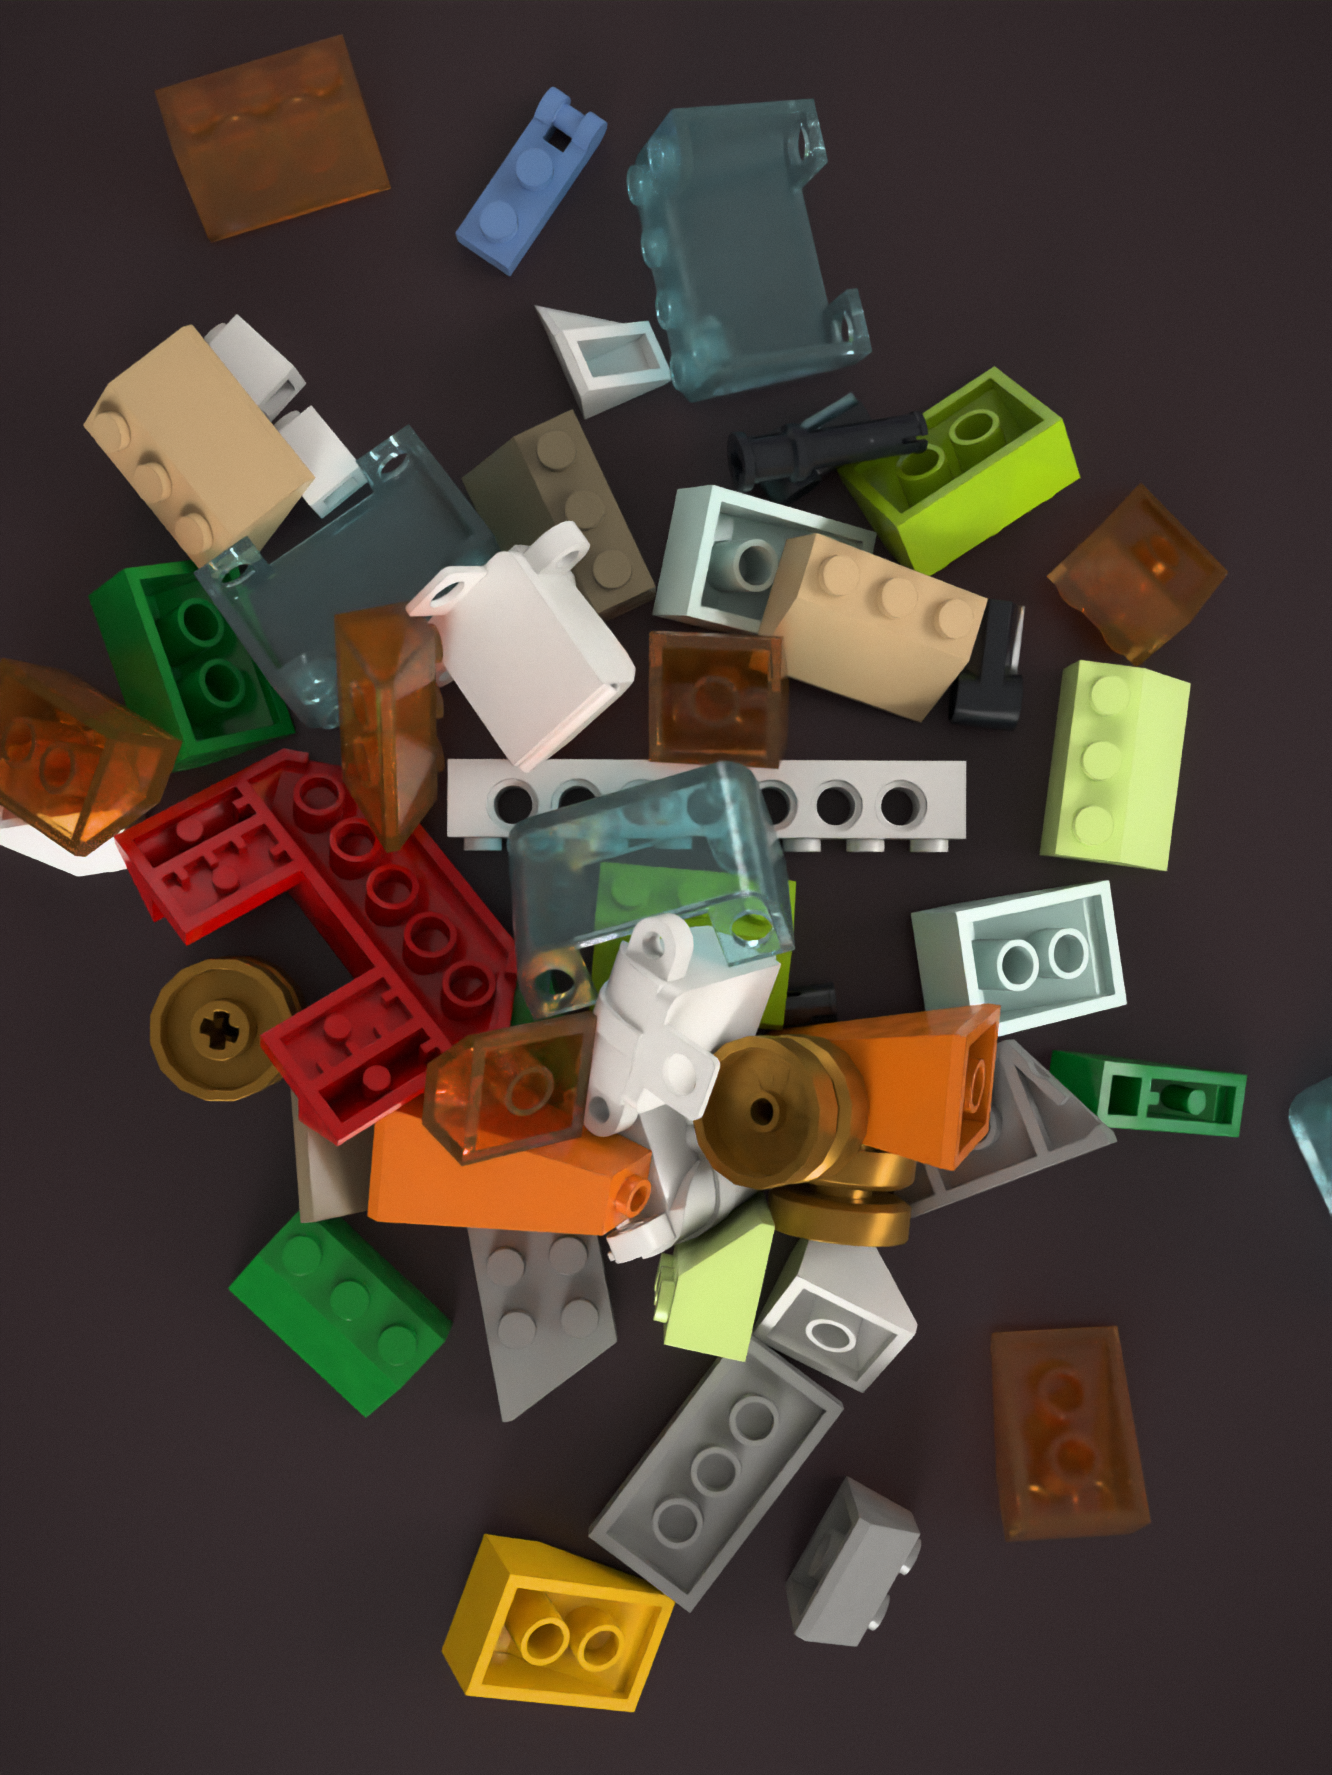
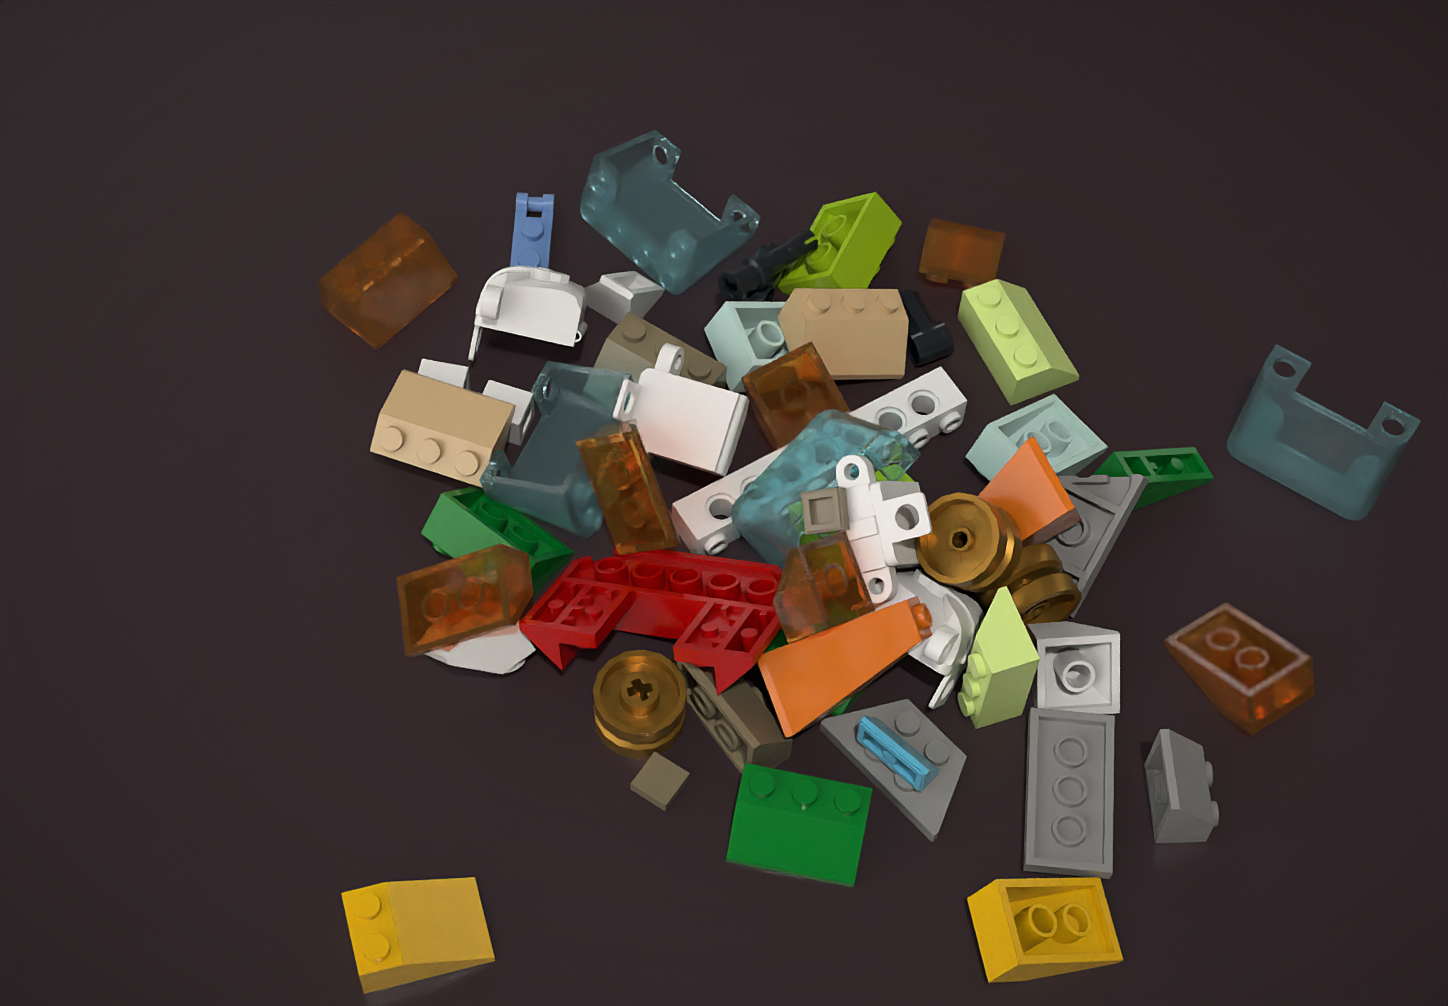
camera: 35 degrees left, 30 degrees down
none -> white piece [468,265,588,361]
none -> dark tan tile [630,751,690,812]
none -> dark tan tile [801,487,850,535]
none -> medium azure slope [857,716,940,792]

